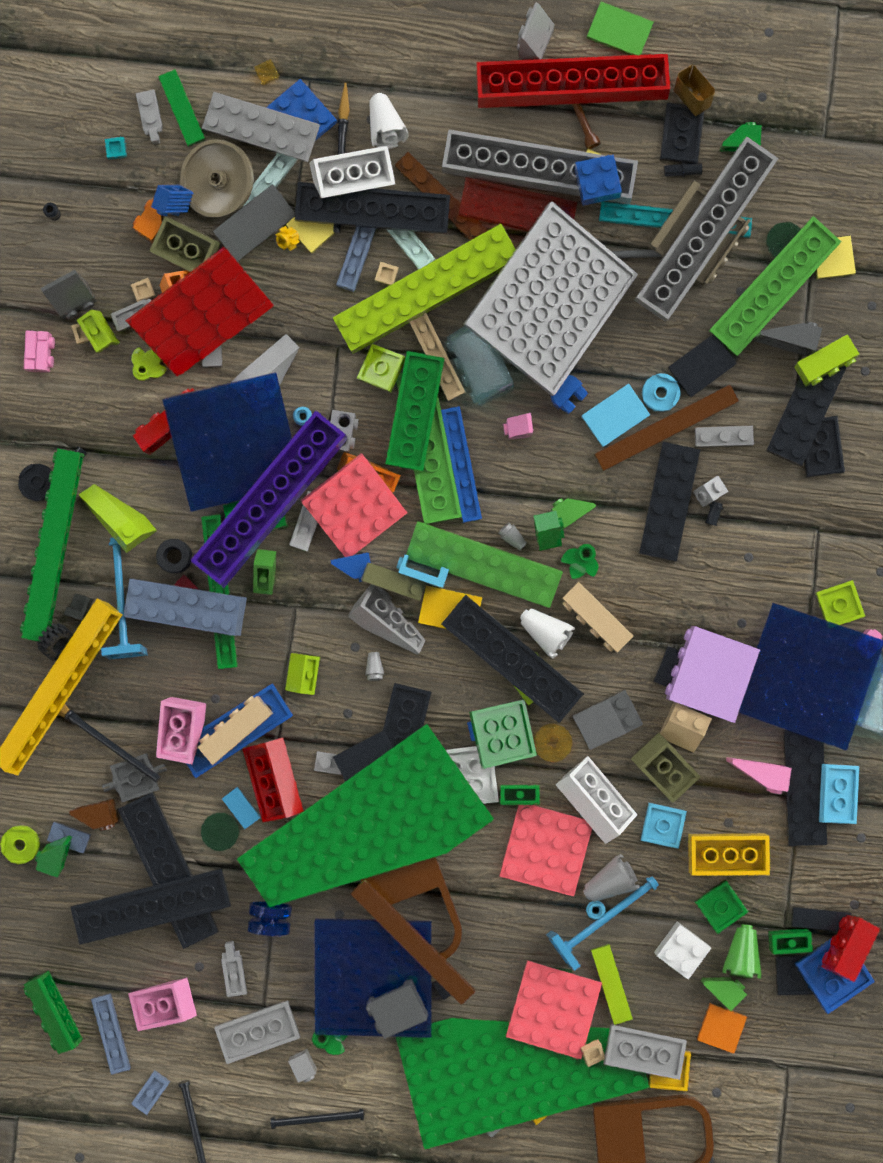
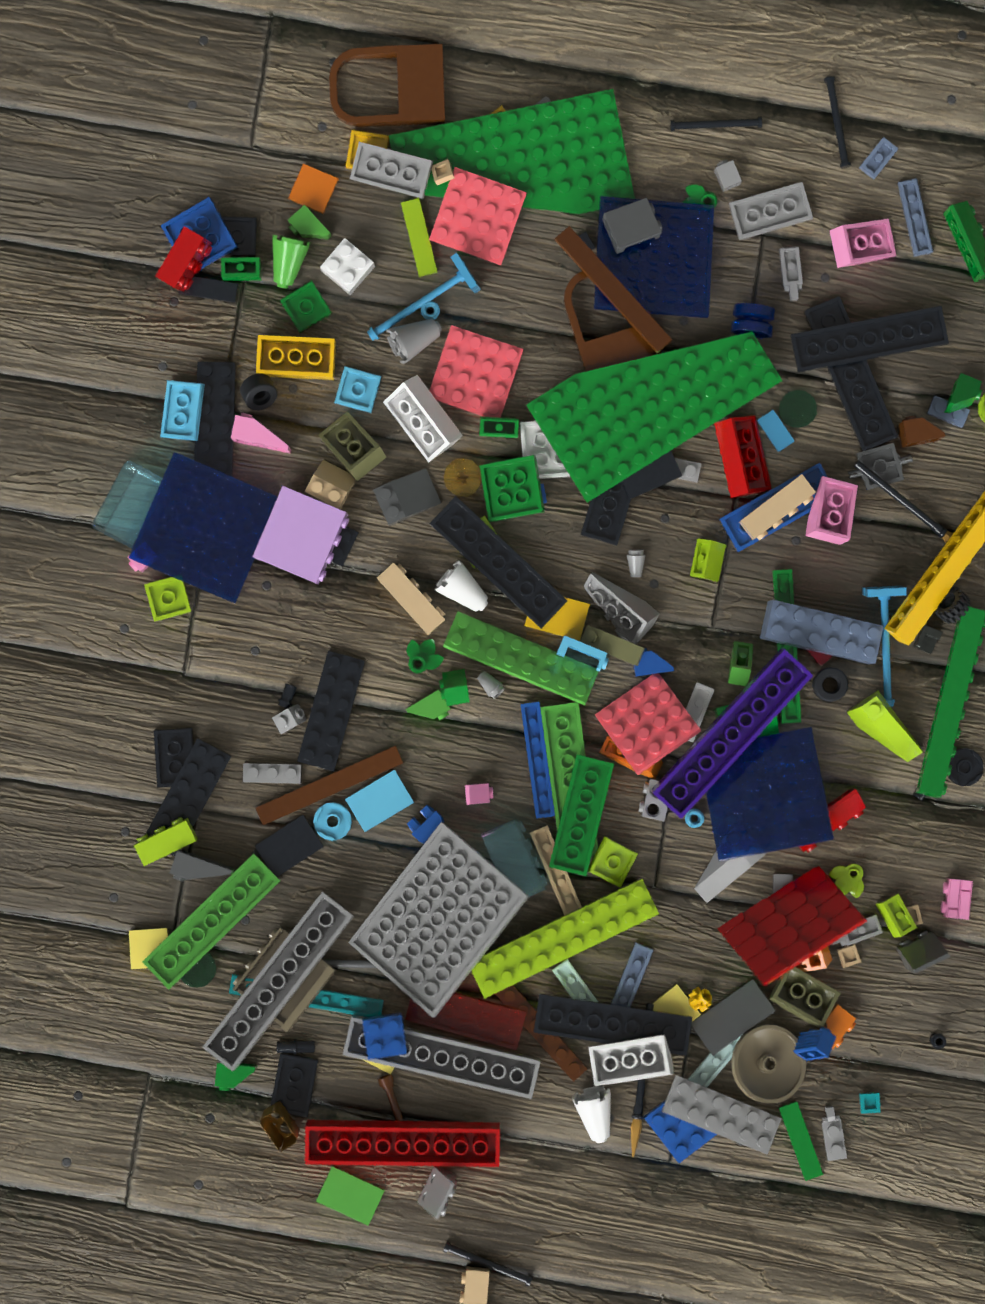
camera: 175 degrees left, 0 degrees up
clear yellow tile [254,59,280,86] -> none
tan plate [375,262,399,286] -> none
none -> black tyre [240,374,278,411]

